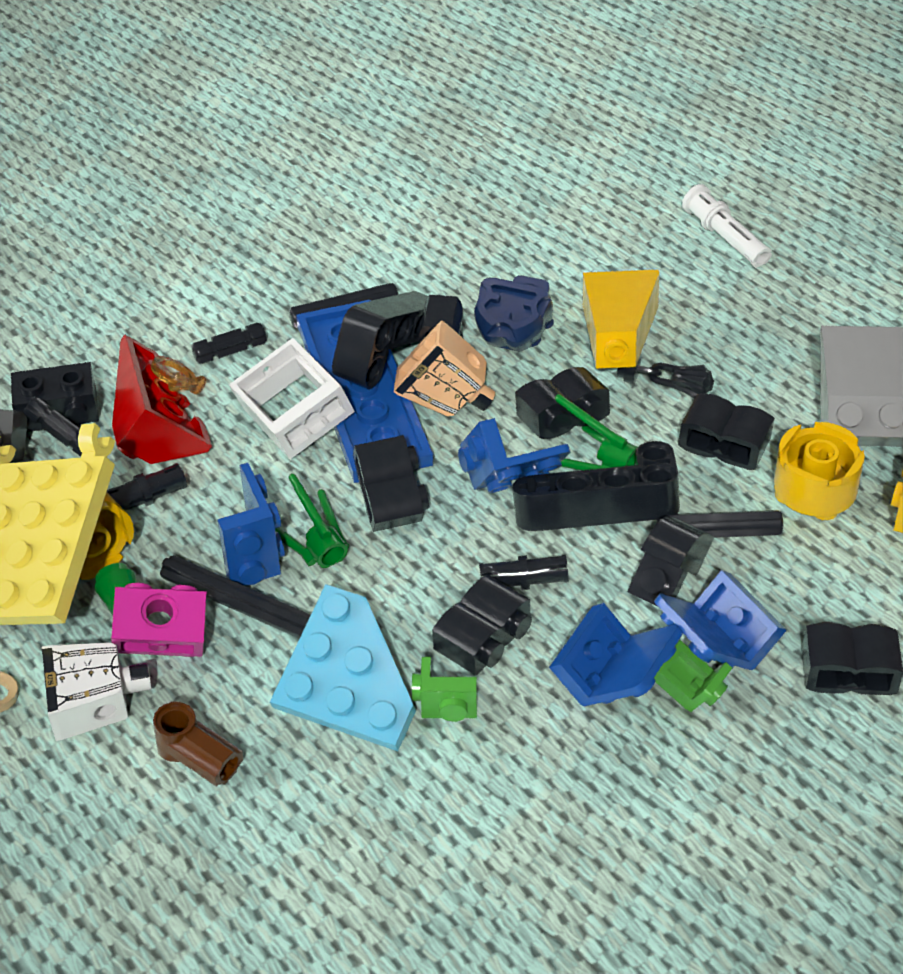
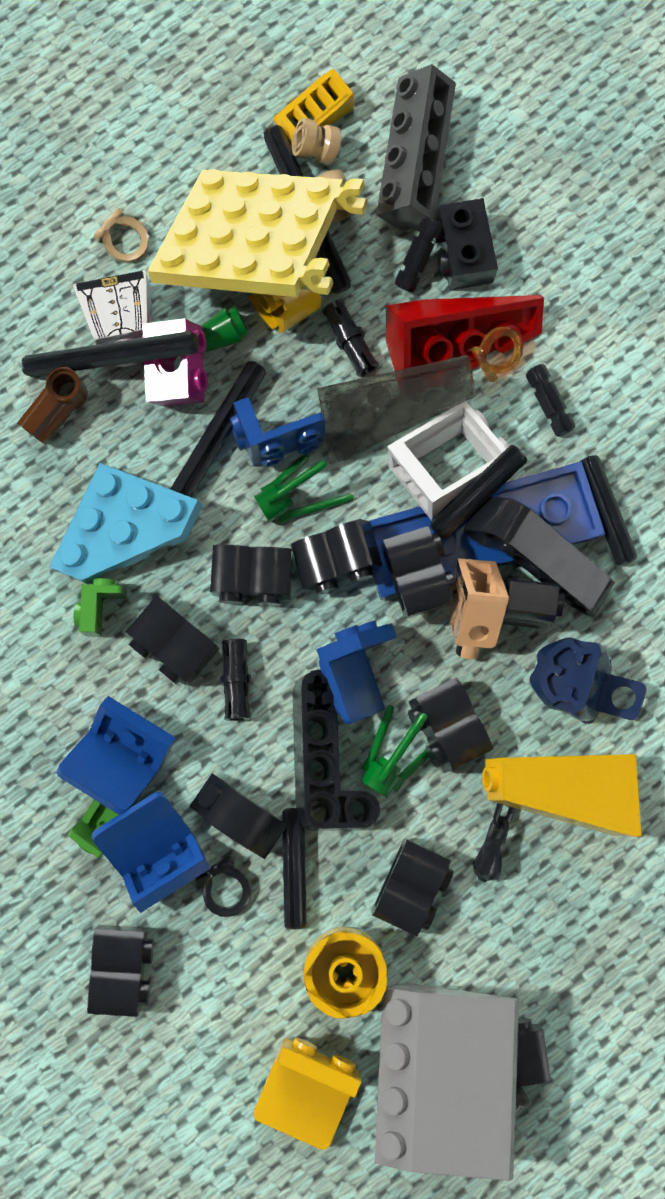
camera: 85 degrees right, 35 degrees up
none -> black axle [21,331,199,377]
none -> black piece [195,856,251,917]
none -> black brick [210,545,293,606]
none -> clear smoke wing [317,355,476,465]
none -> black brick [381,526,457,619]
none -> black axle [430,445,528,539]

